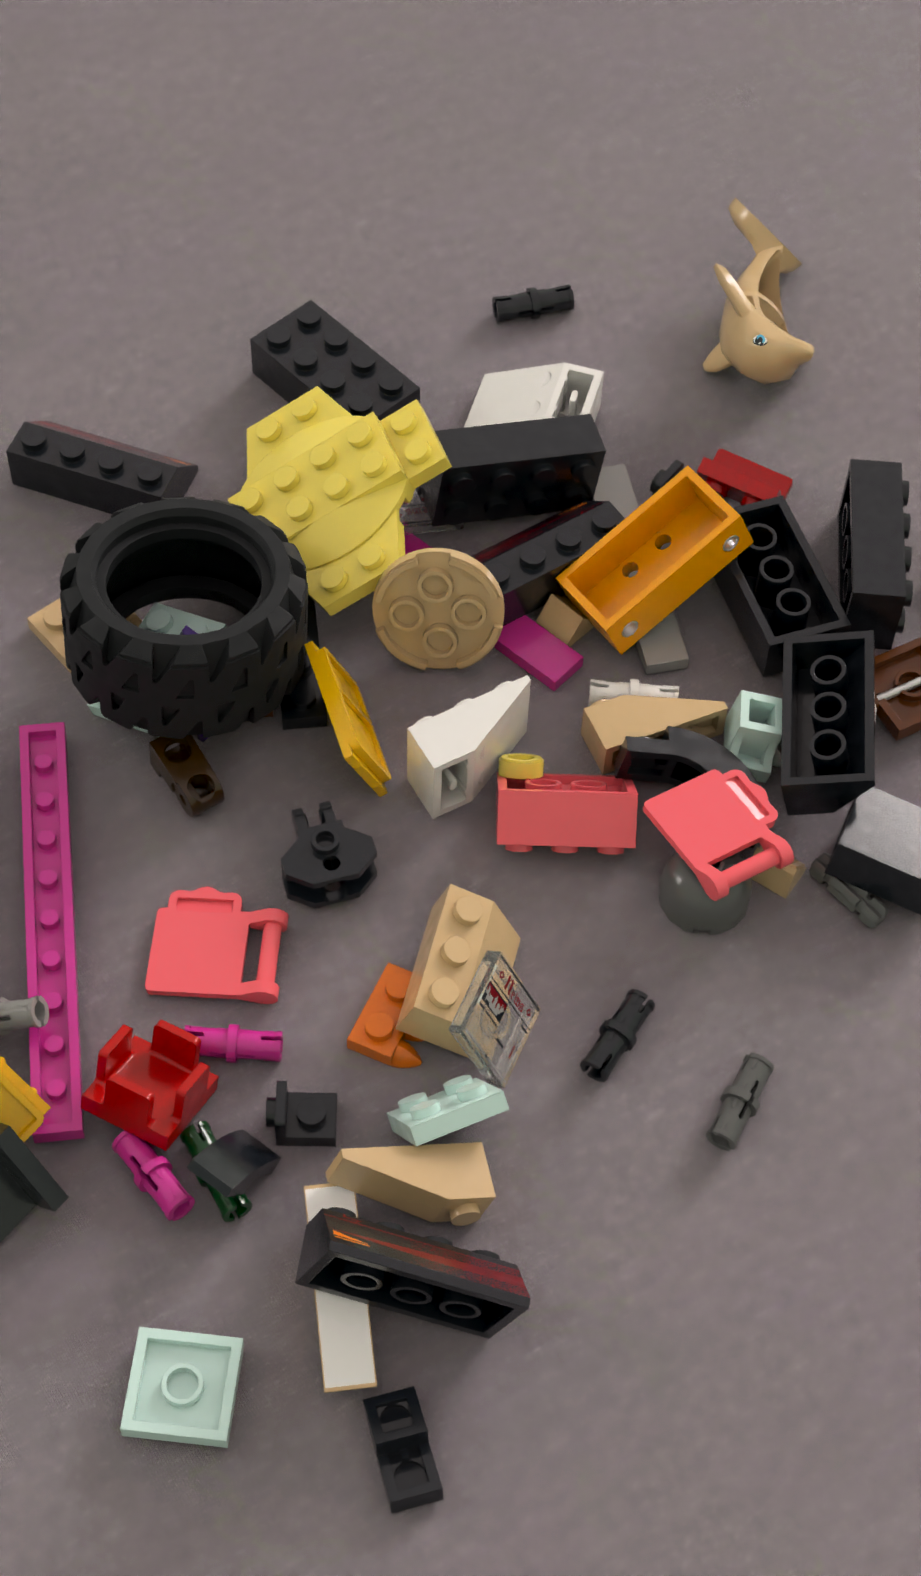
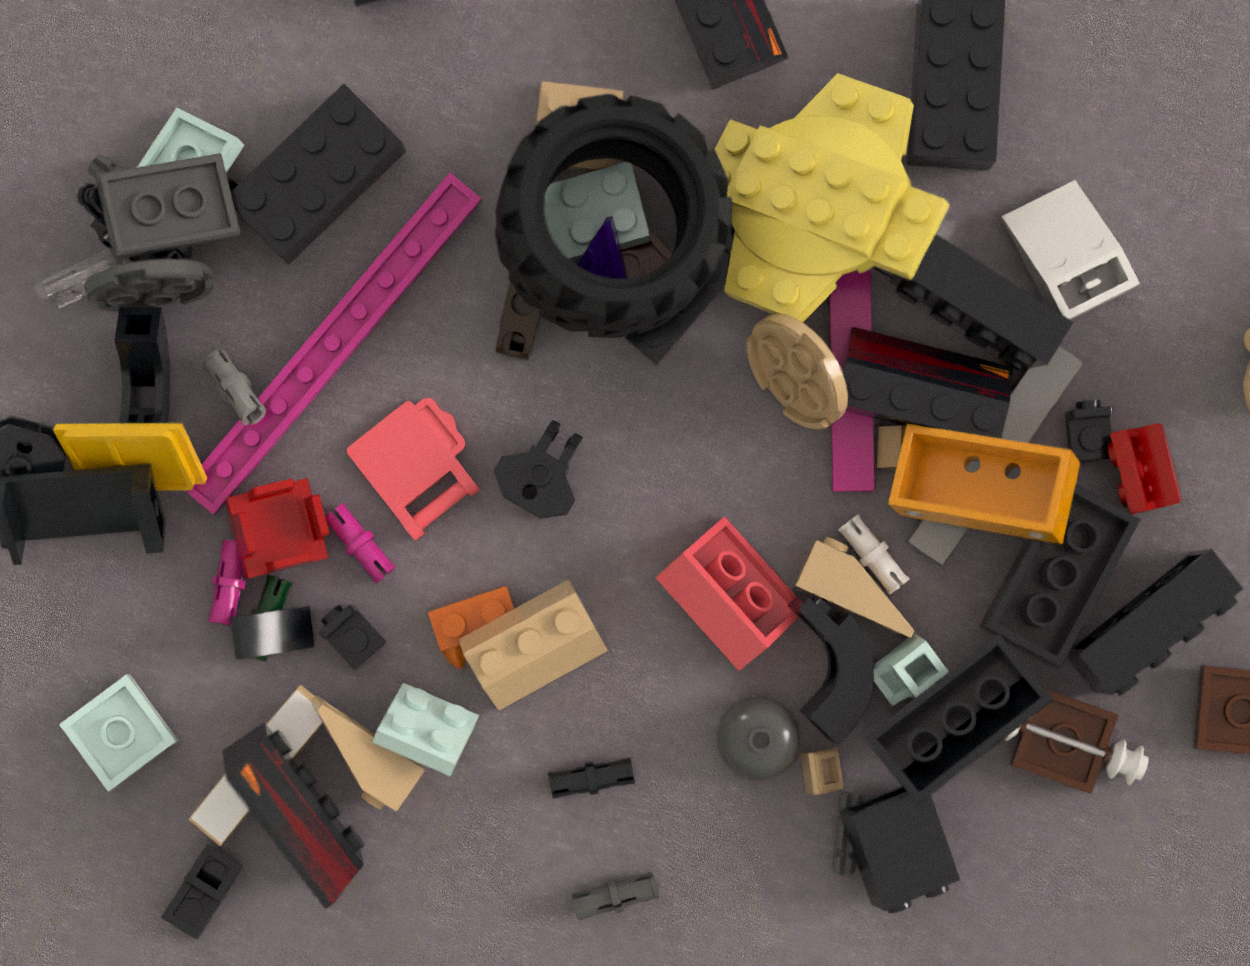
camera: 50 degrees right, 30 degrees up
yellow piece [304,641,391,797] -> none
white slope [407,675,531,819] -> none
clear tile [449,950,541,1088] -> none
black pin [492,284,574,323] -> none
light yellow tile [498,753,544,779] -> none
coral piece [643,769,794,901] -> none

